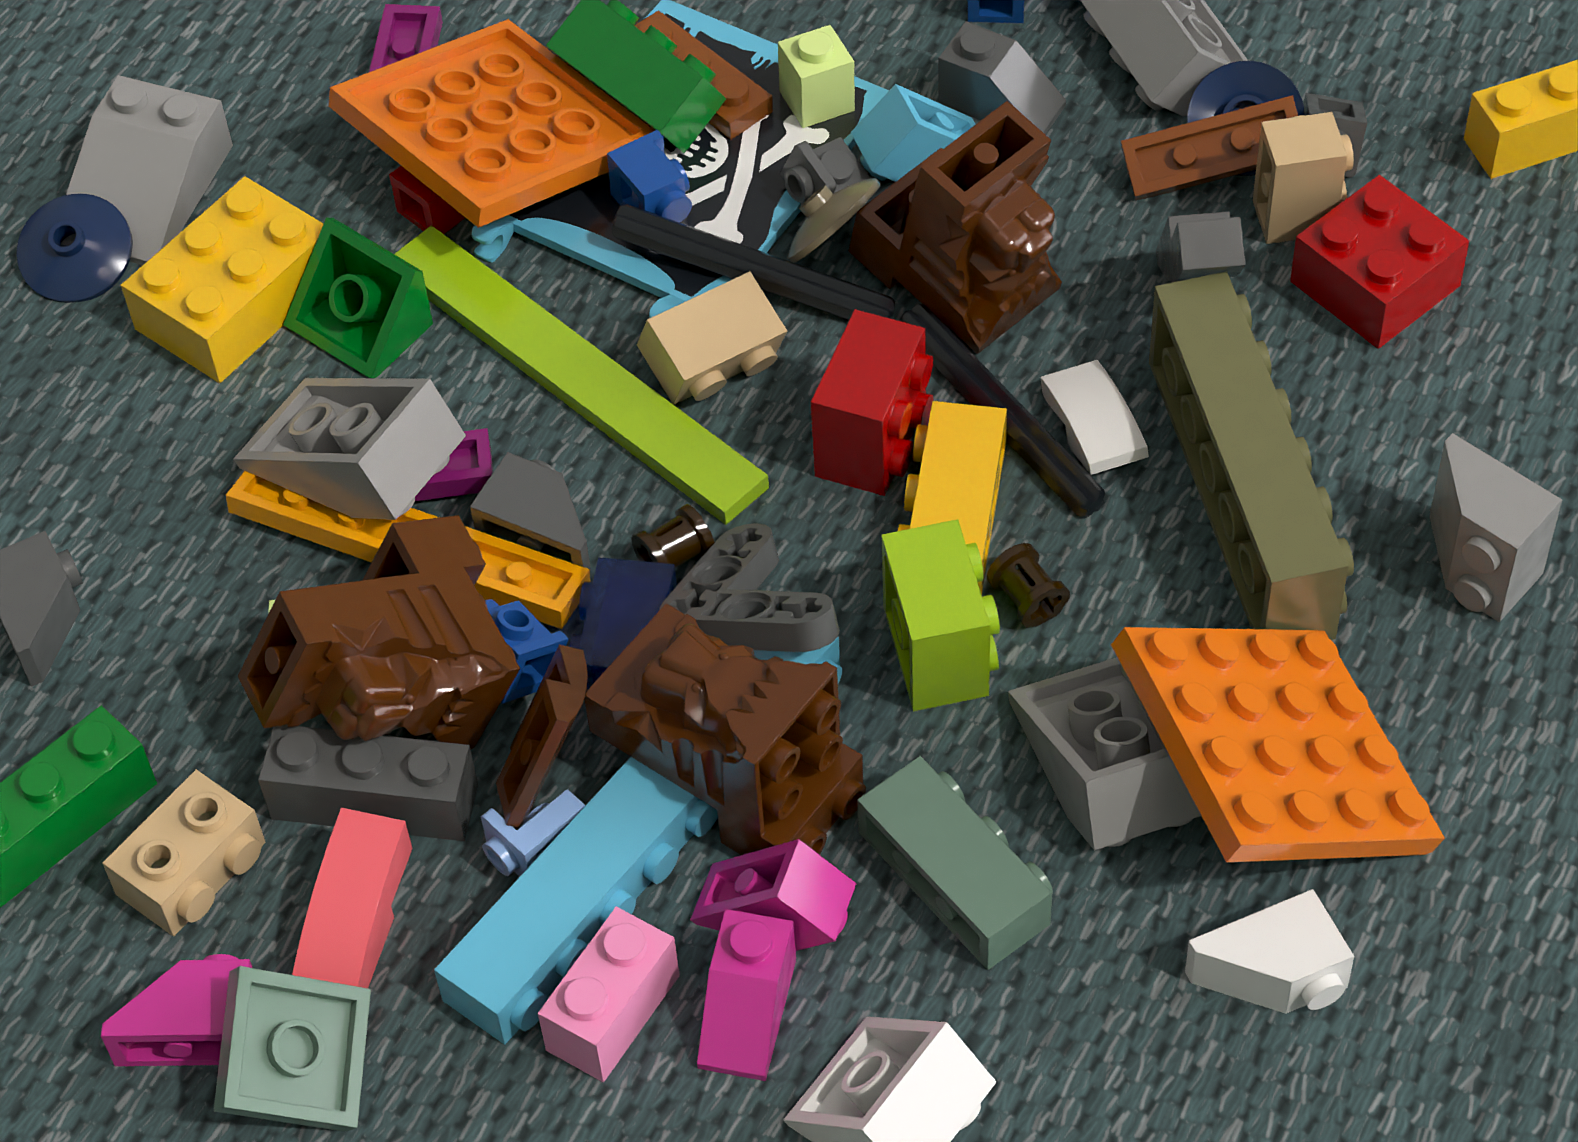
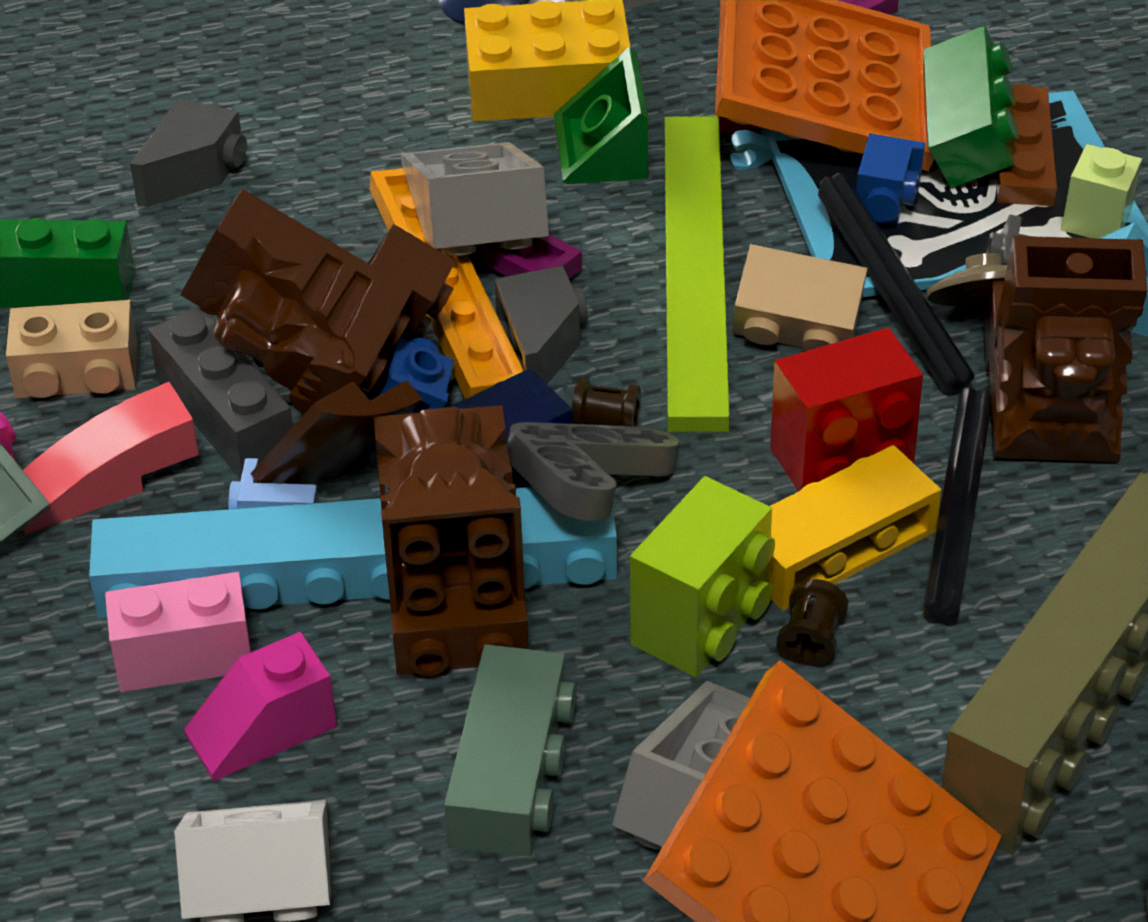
camera: 45 degrees right, 10 degrees down
dark pink slope [690,839,856,951] -> none
white slope [1040,360,1149,475] -> none

